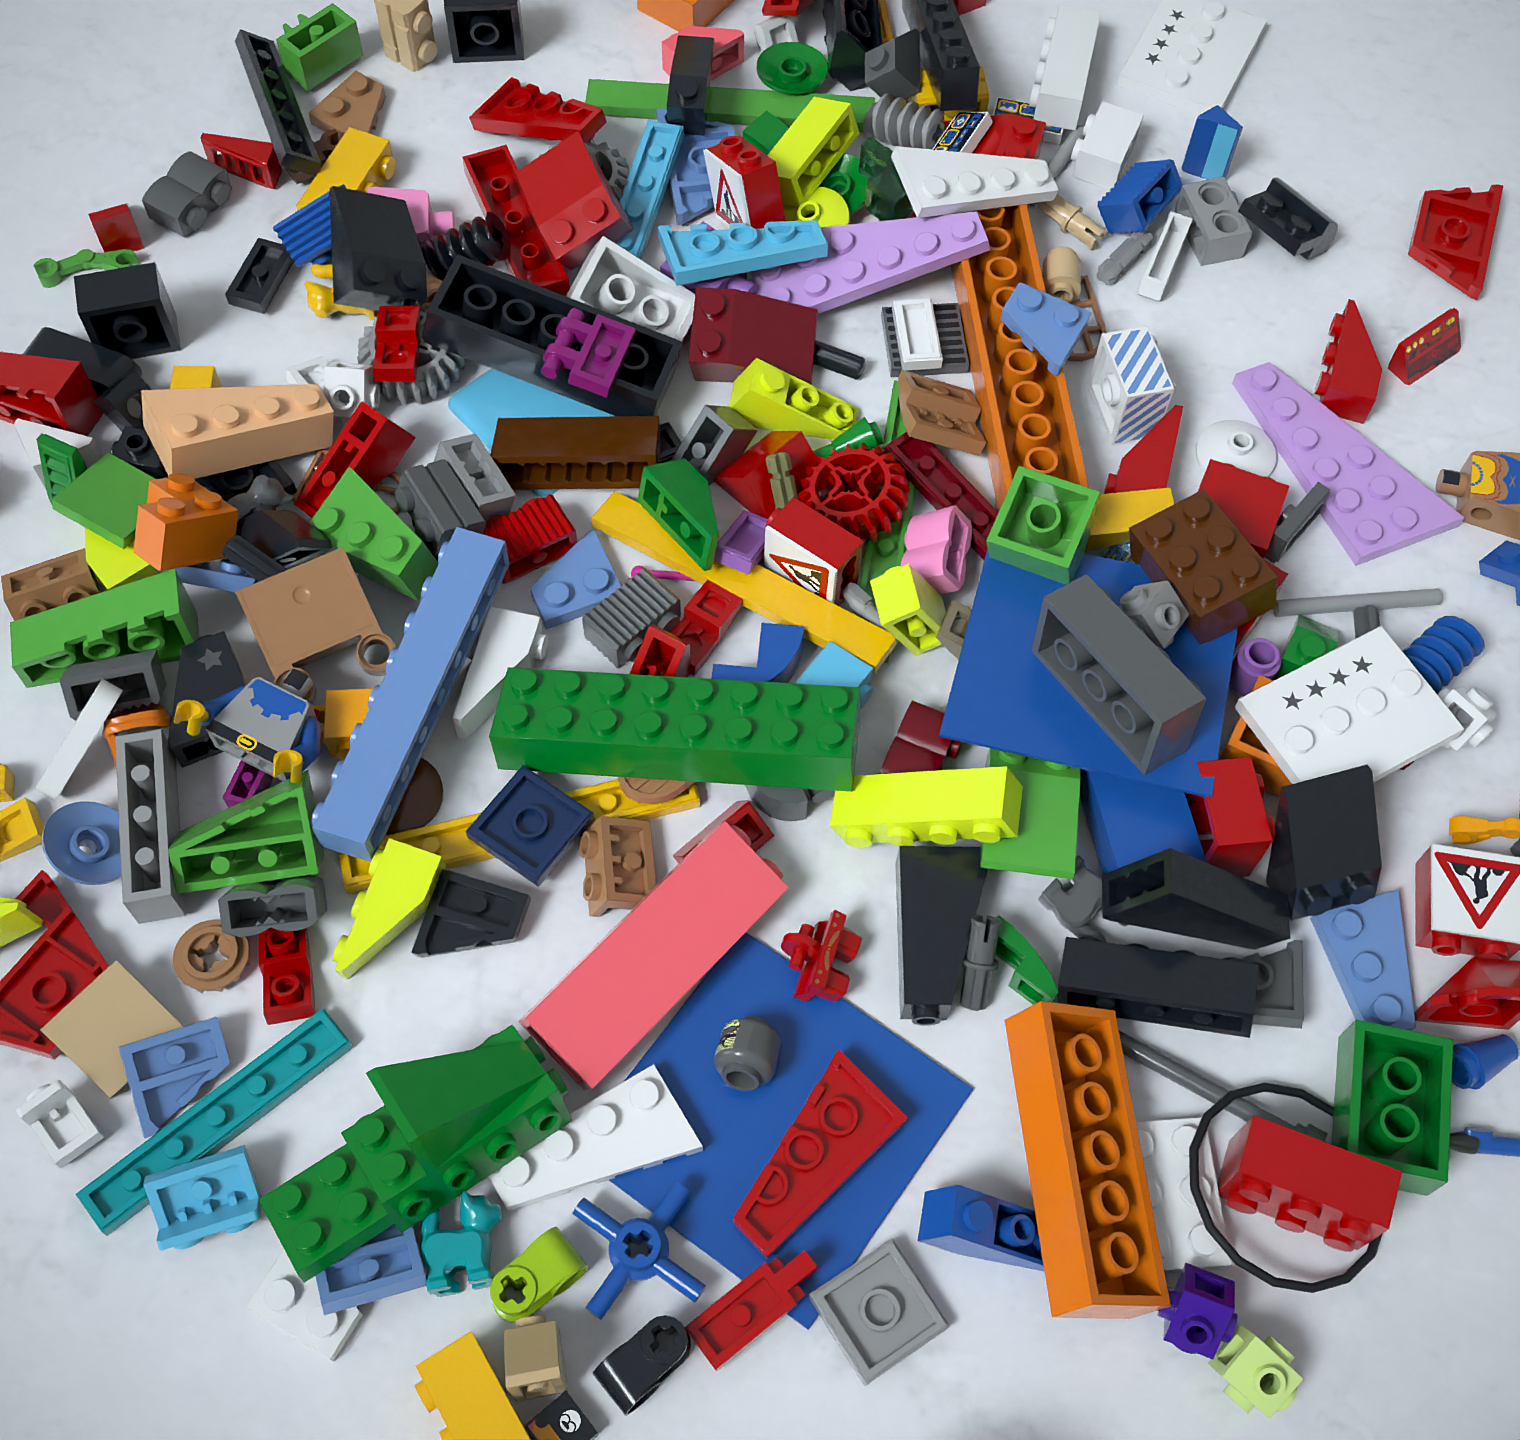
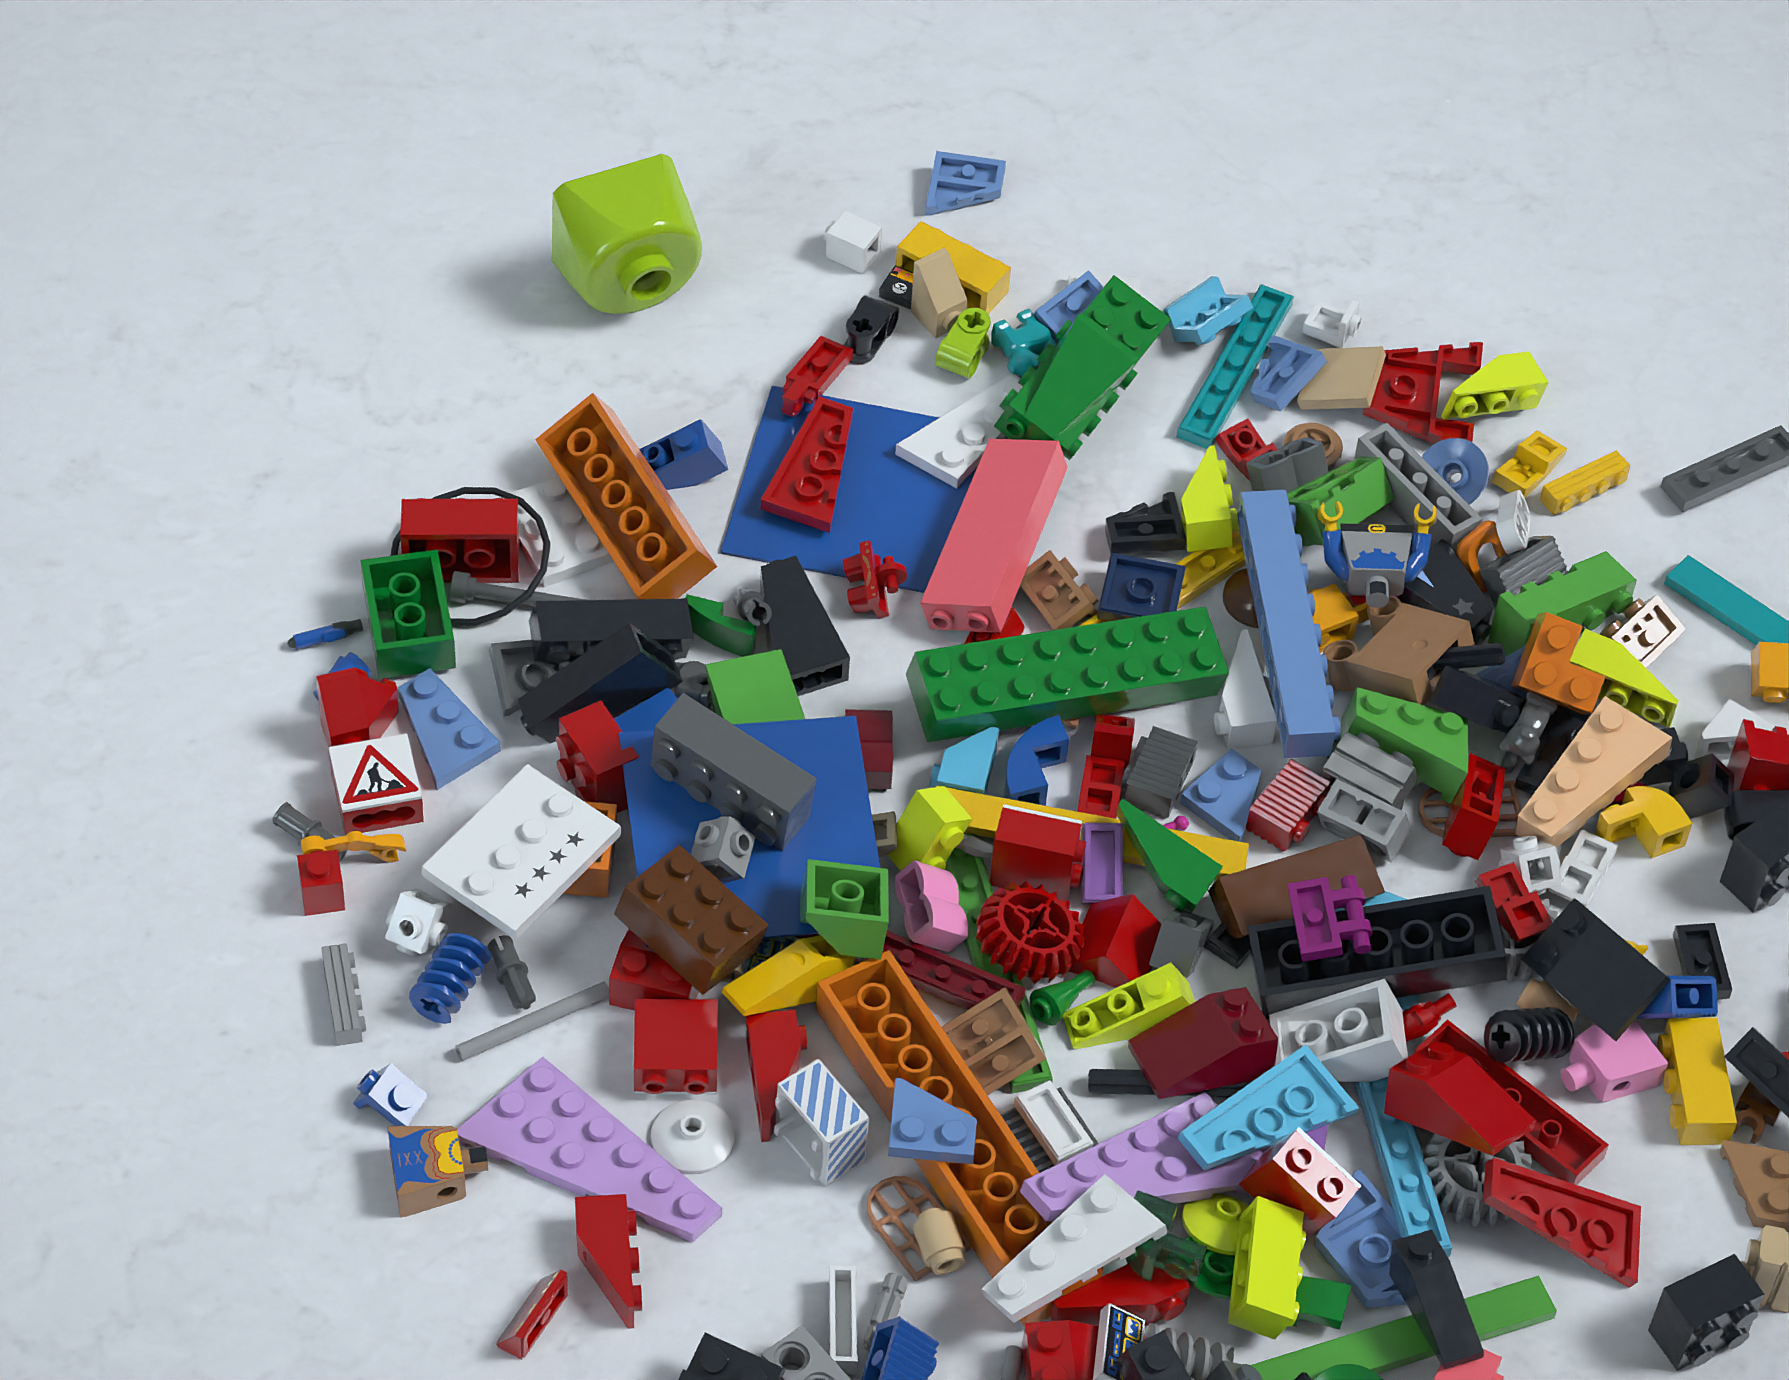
camera: 155 degrees right, 10 degrees down
green slope [36,433,87,505] -> none
bright green tile [52,452,157,549] -> none
blue bar [573,1181,706,1320] -> none
dark grey head [714,1016,782,1091] -> none
olive axle [766,452,799,509] -> none
light grey tile [808,1238,950,1386] -> none
neon yellow brick [830,766,1023,848] -> none
tan axle [1037,194,1107,251] -> none
dark purple brick [1158,1262,1238,1360] -> none
yellowish green brick [1208,1324,1303,1419] -> none
medium lavender brick [1229,638,1281,696] -> none
dark grey plate [1264,482,1330,564] -> none
black slope [1266,764,1382,921] -> none
green slope [1273,614,1339,681] -> none

